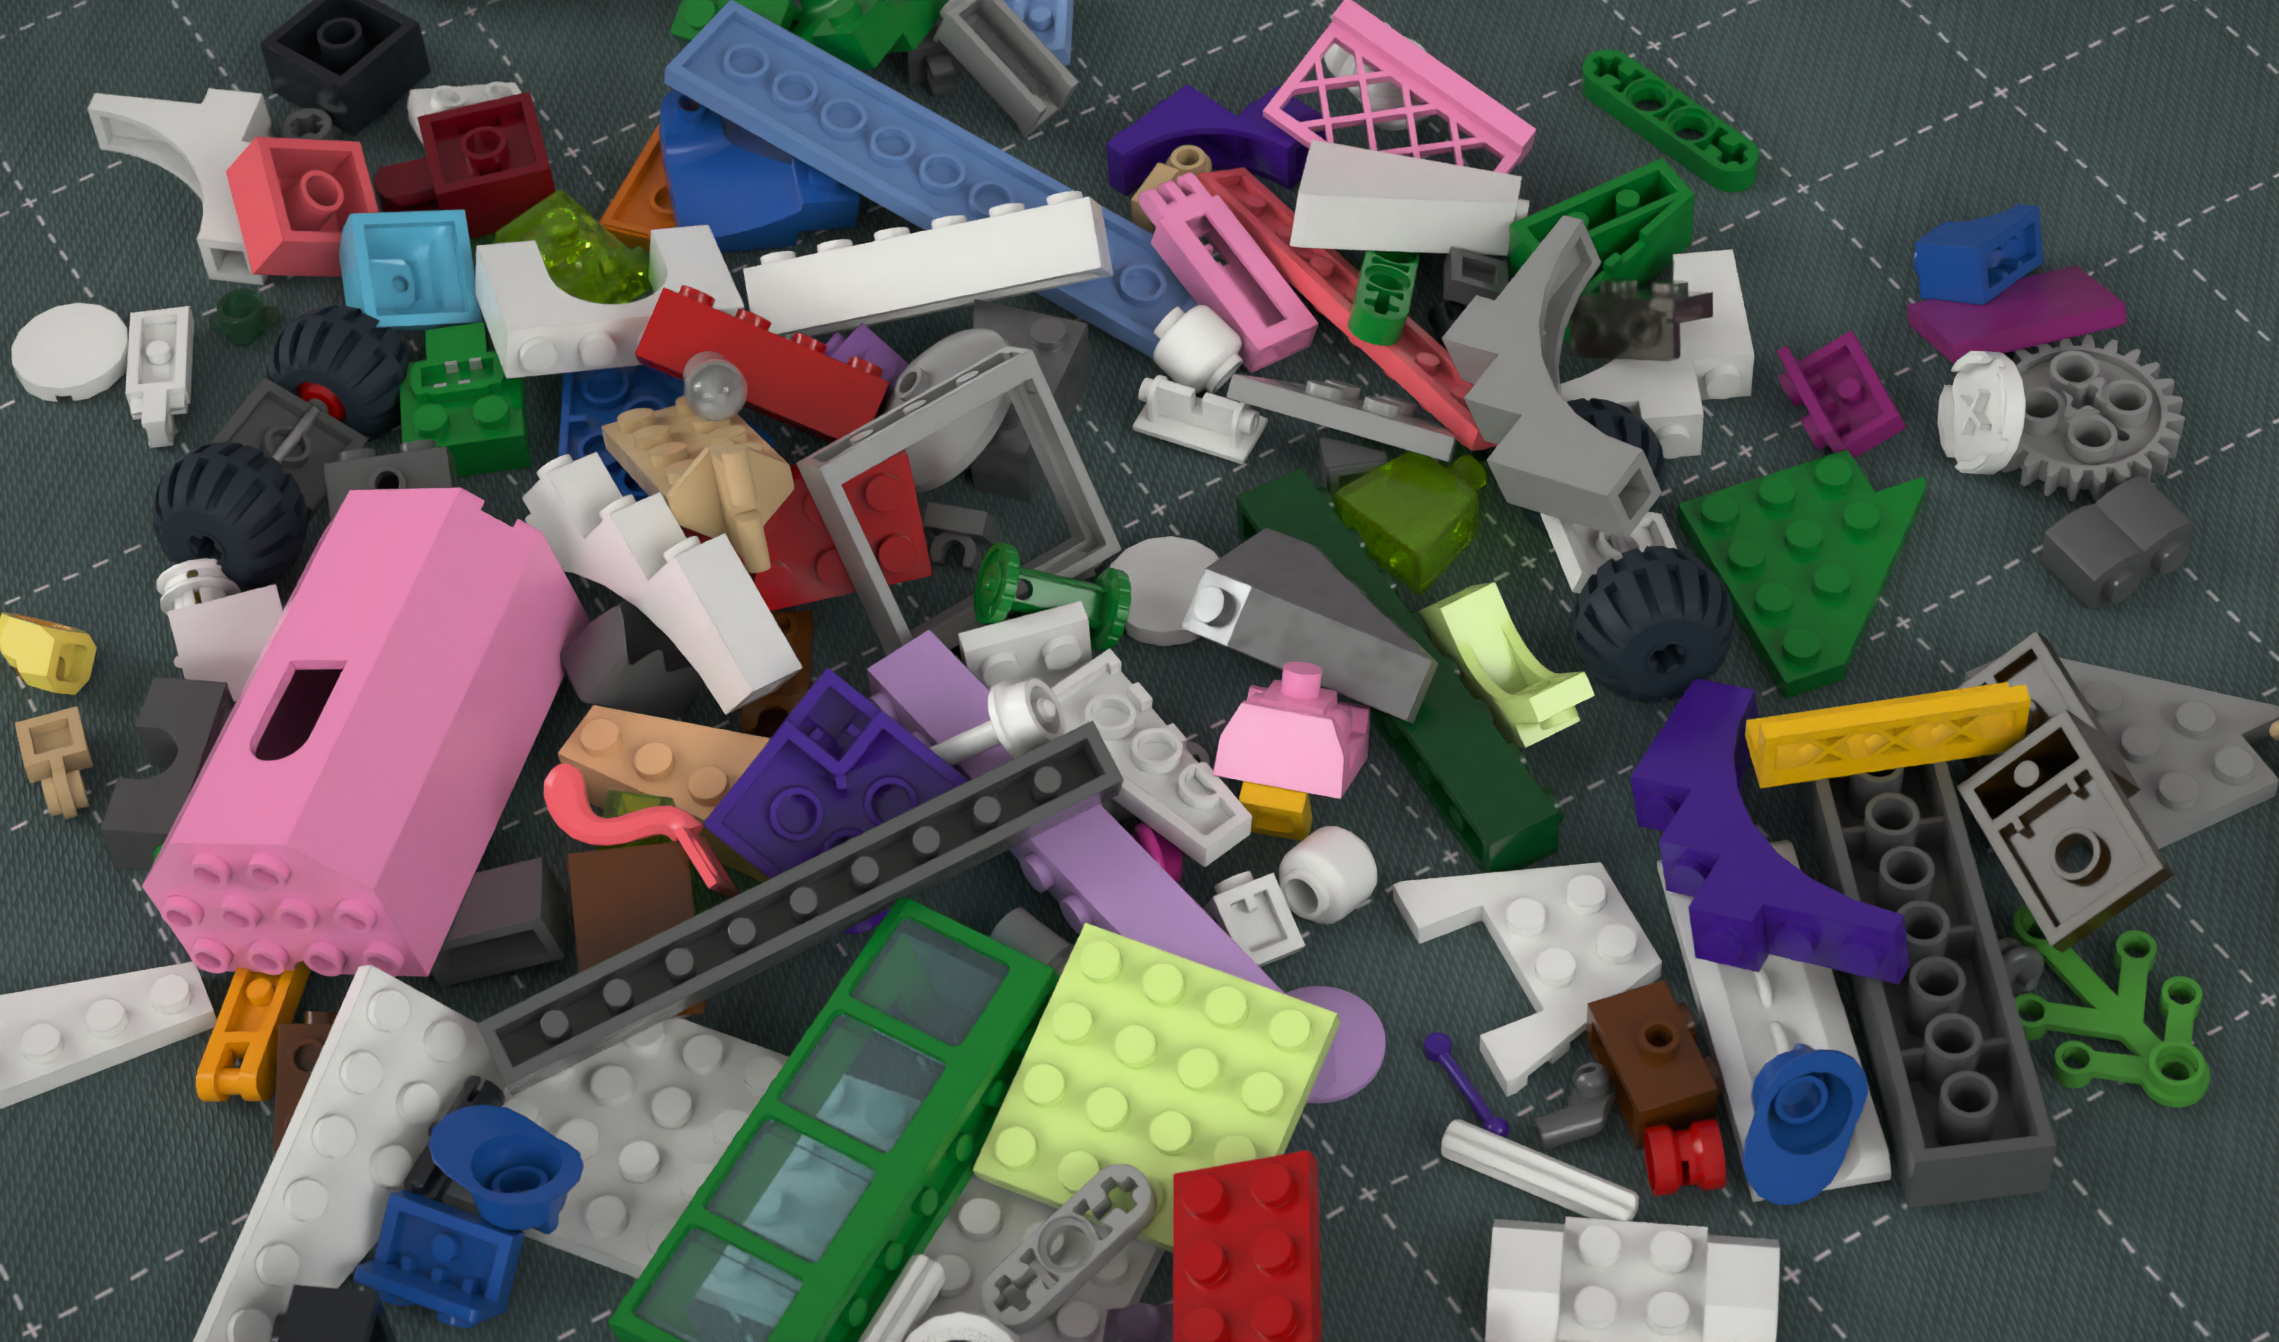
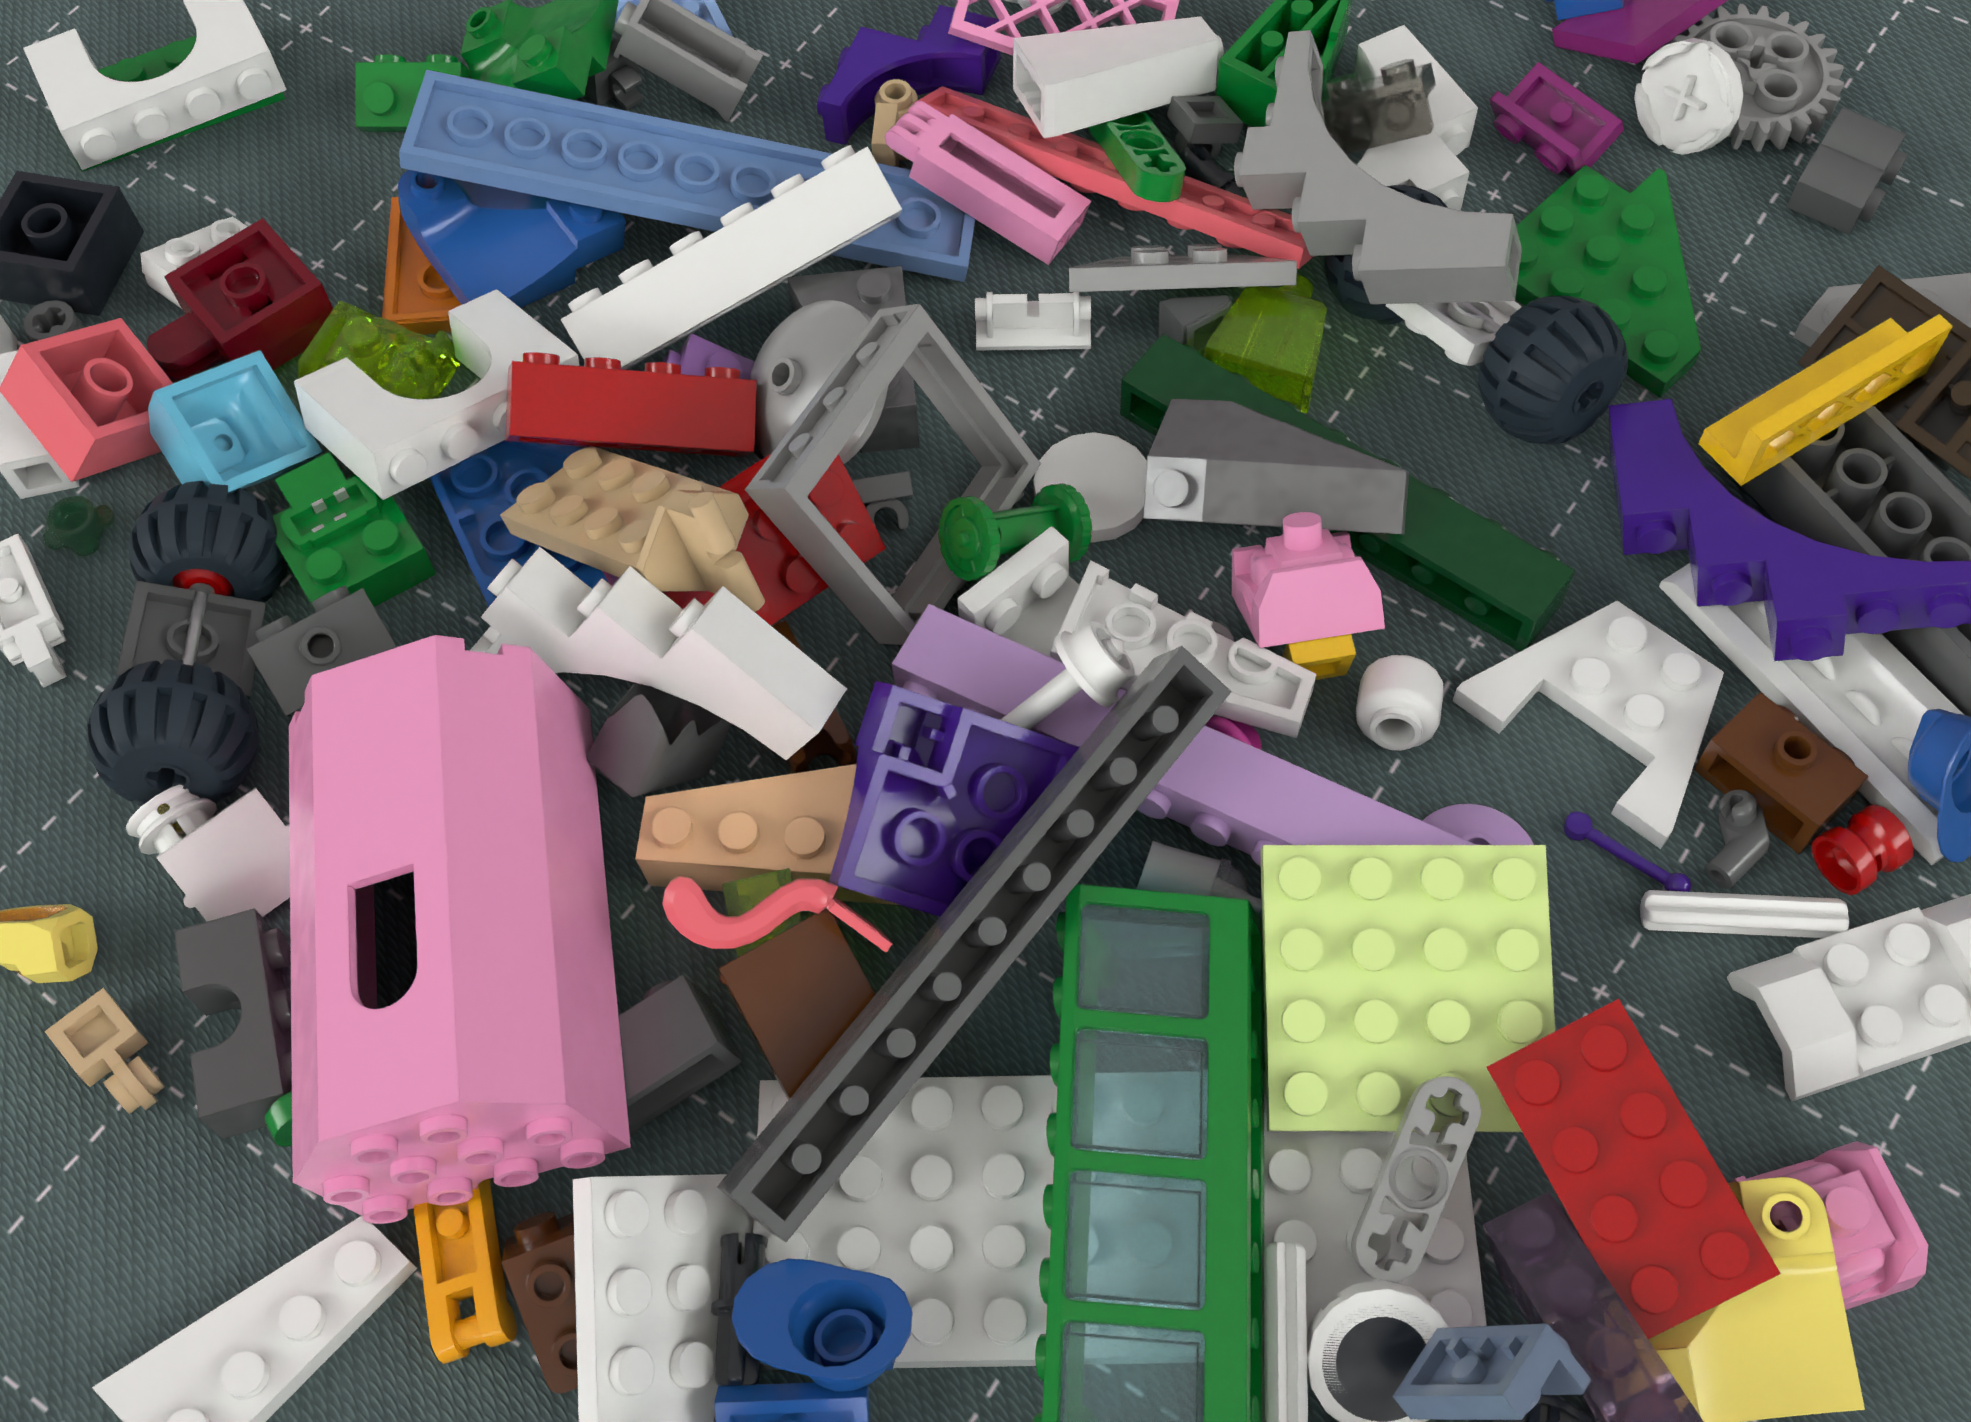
camera: 25 degrees left, 10 degrees up
clear piece [683,351,747,422] -> none
white head [1153,305,1244,394] -> none
white bracket [1203,871,1305,967] -> none
yellowish green arch [1418,582,1595,748] -> none

